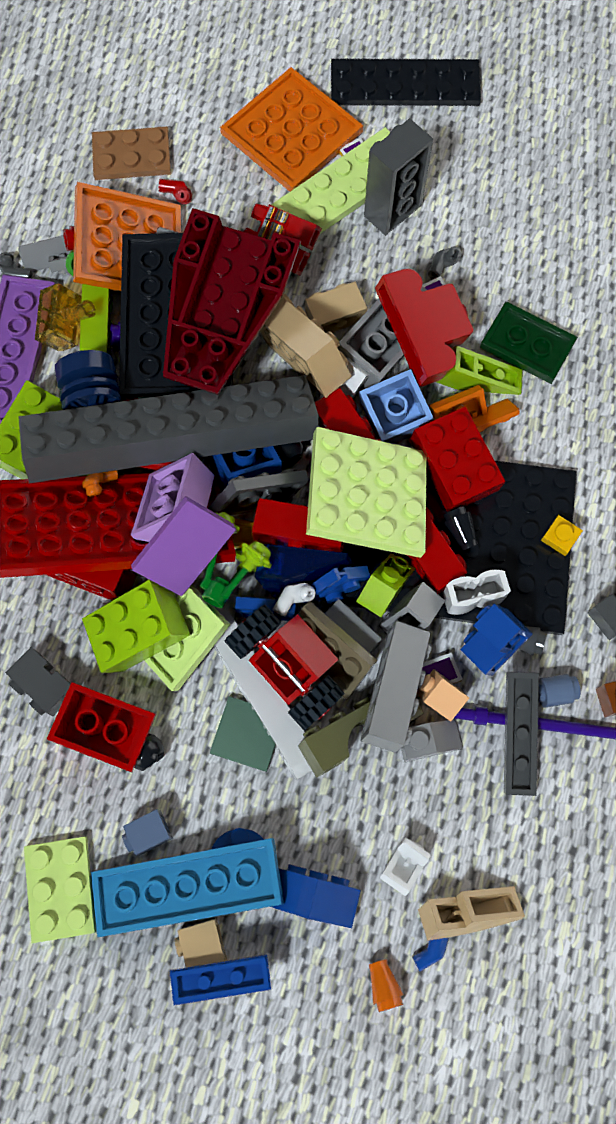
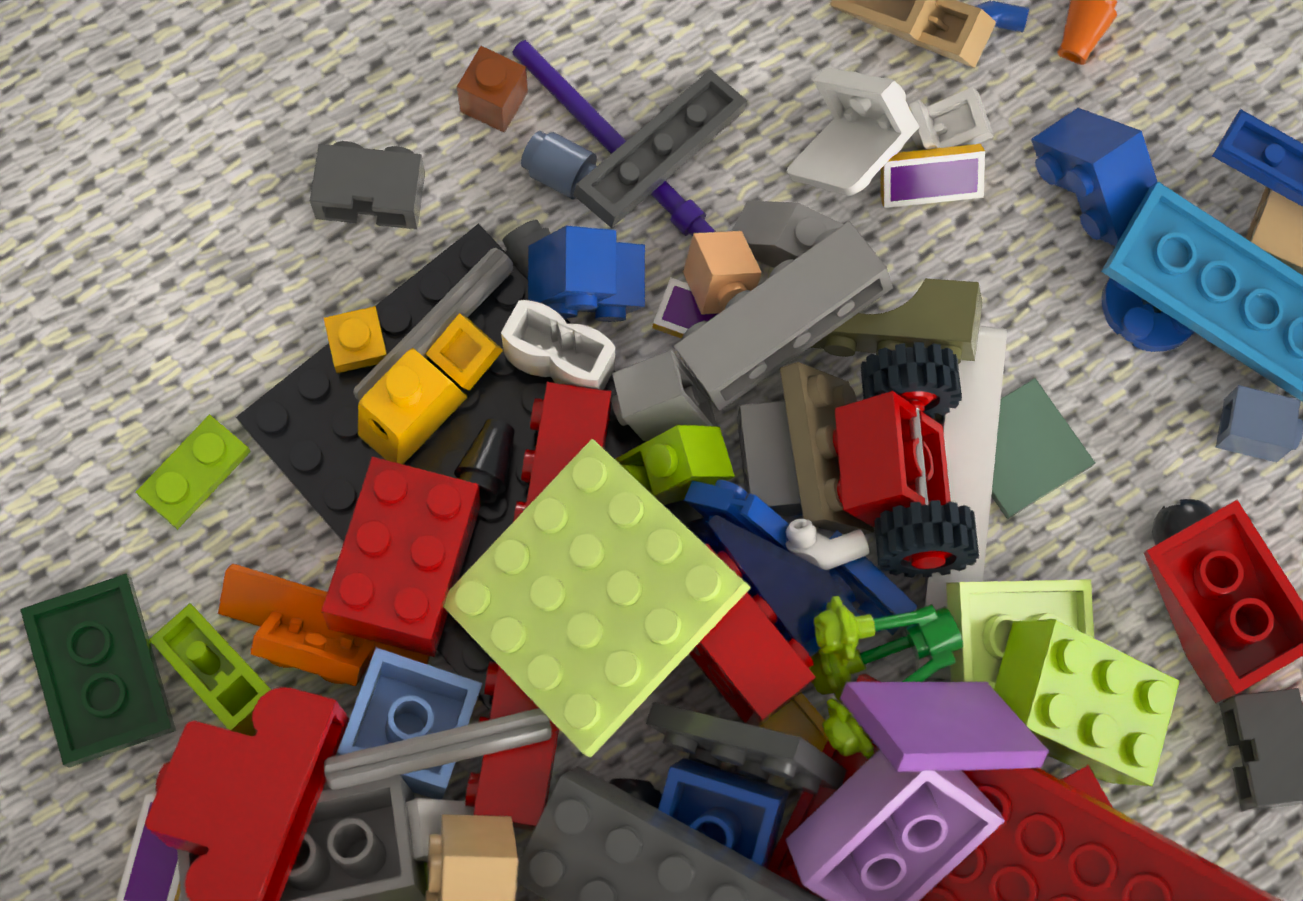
camera: 145 degrees left, 0 degrees up
none -> lime plate [135,414,251,530]
none -> light grey axle [324,708,552,790]
none -> light grey axle [353,248,513,402]
none -> yellow torso [358,348,467,464]
none -> yellow plate [426,313,503,391]
none -> white bracket [787,67,919,196]
none -> tile [880,144,985,208]

